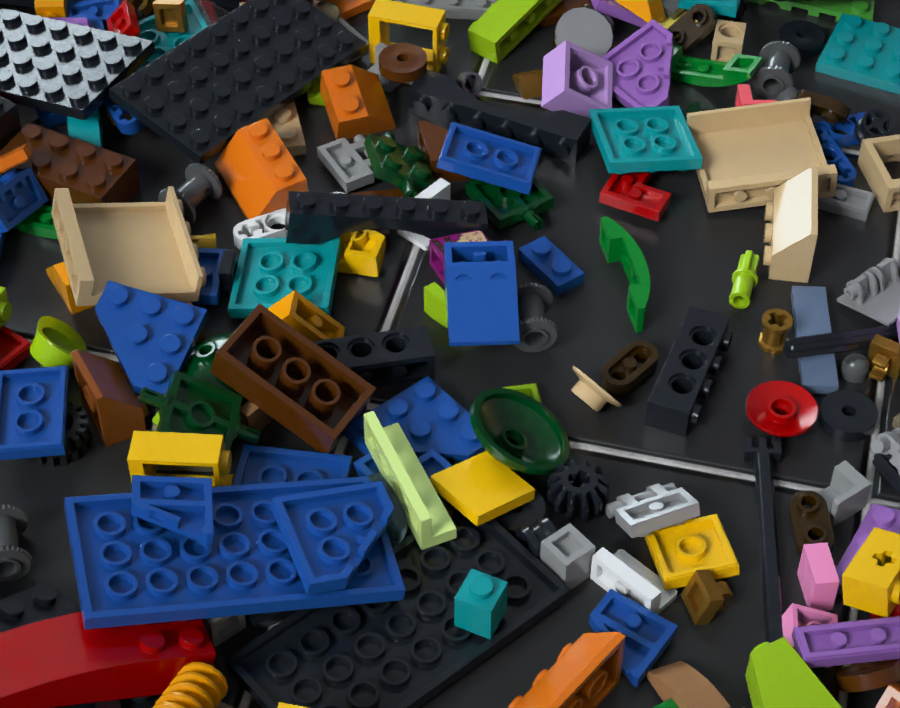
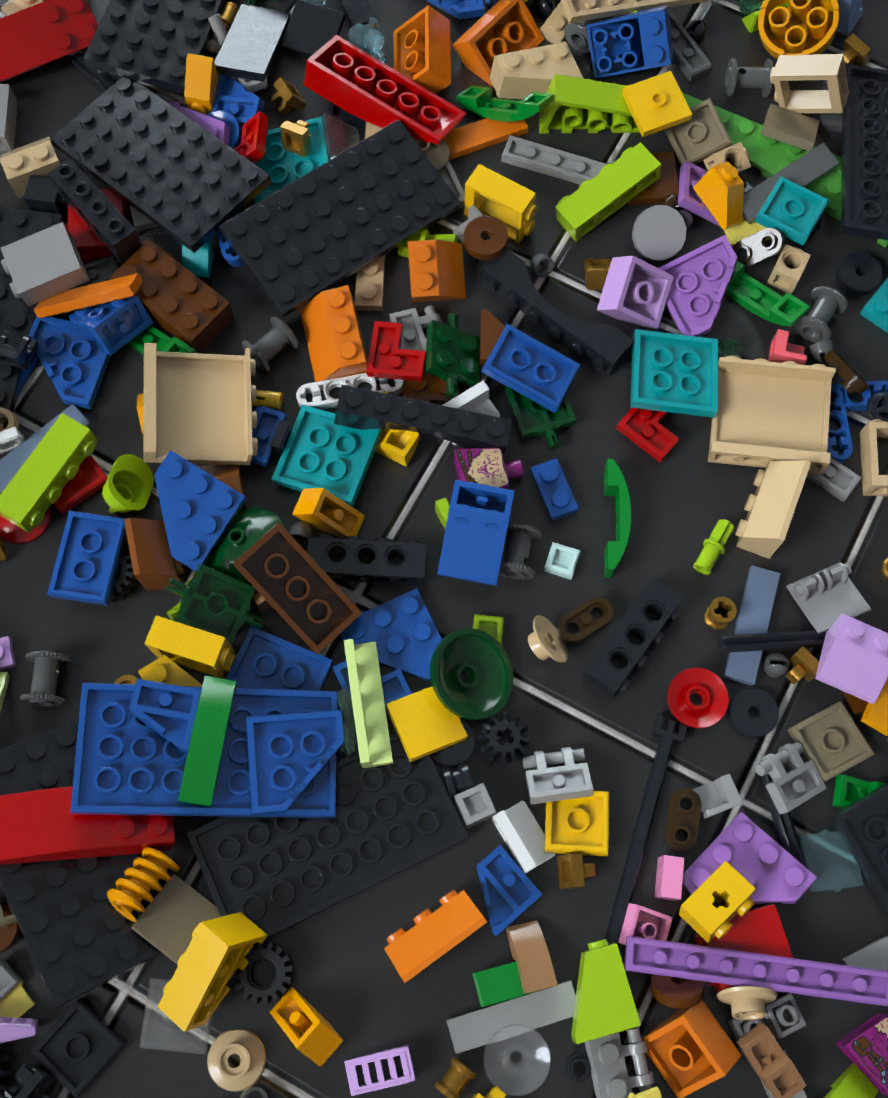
camera: 15 degrees right, 25 degrees up
teal brick [454,568,508,640] -> none
none -> green slope [178,676,236,807]
none -> red plate [366,321,426,382]
none -> light aqua tile [544,542,581,580]

